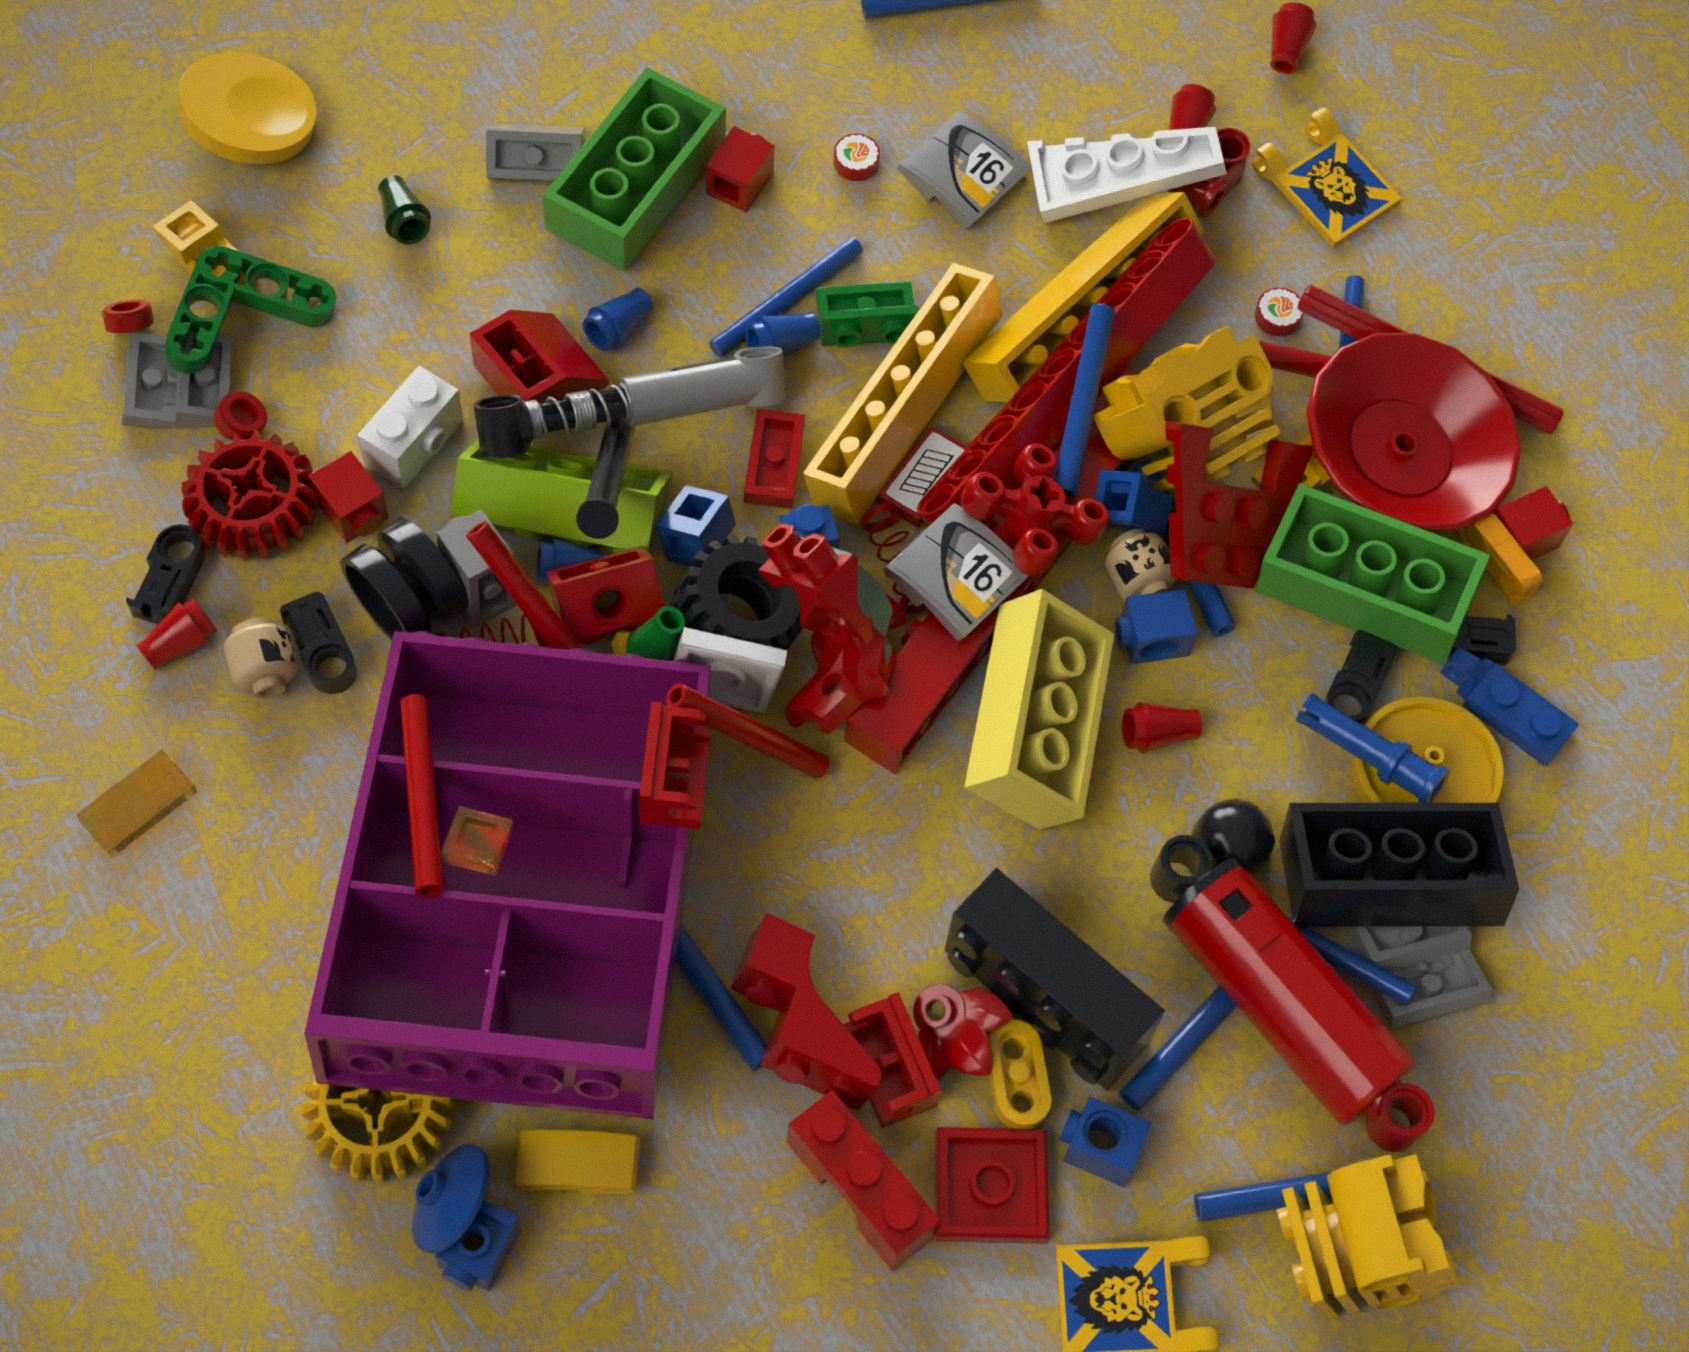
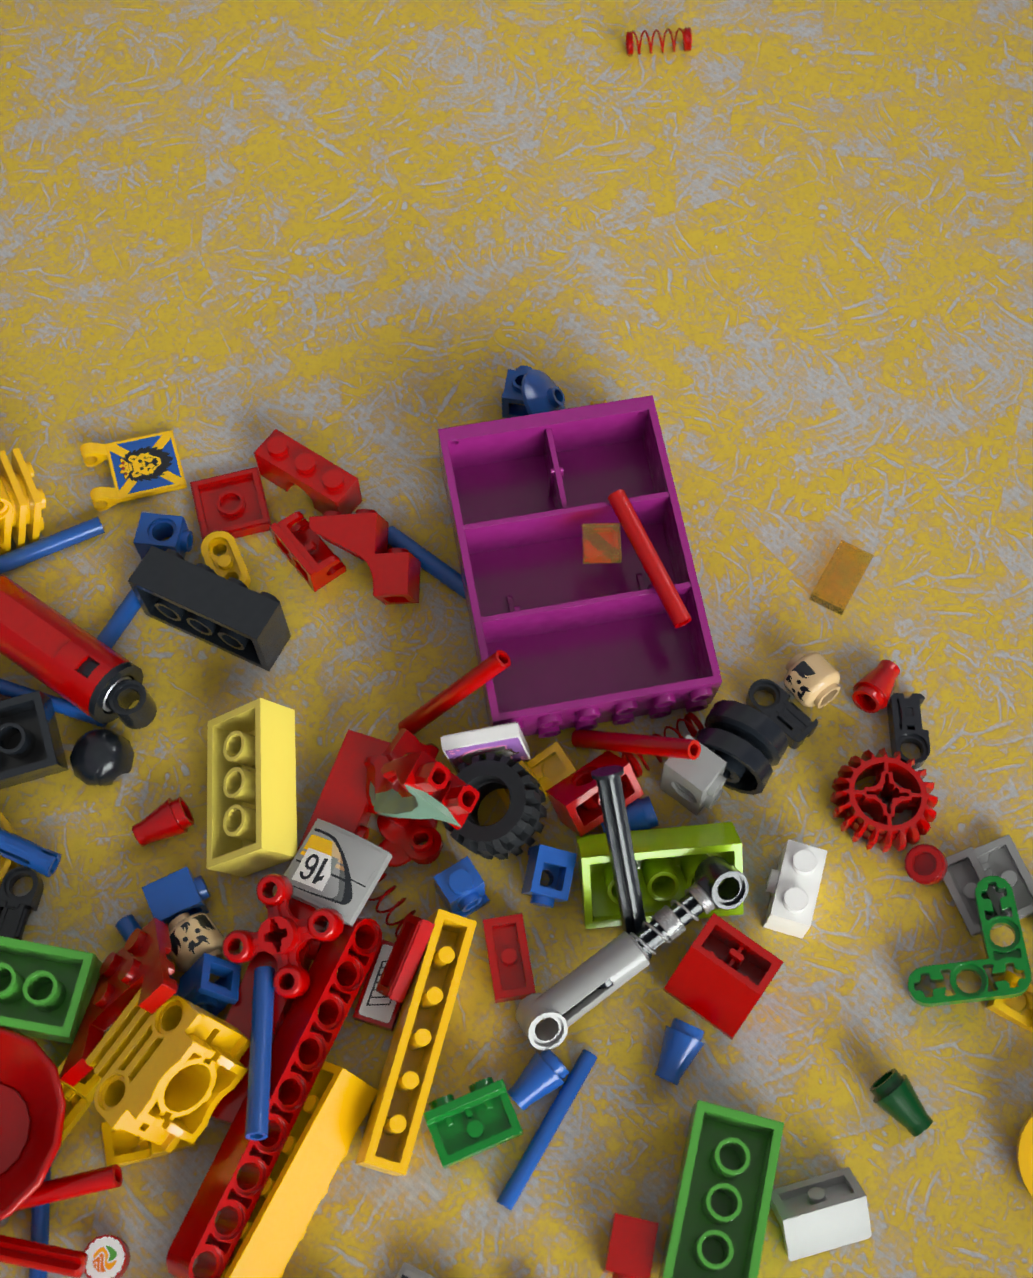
camera: 170 degrees right, 0 degrees up
red brick [308,451,389,543] -> none
green cone [626,606,685,661] -> none
red hinge [640,702,711,829] -> none
red plate [913,984,1014,1081] -> none
none -> red tile [376,914,435,1003]

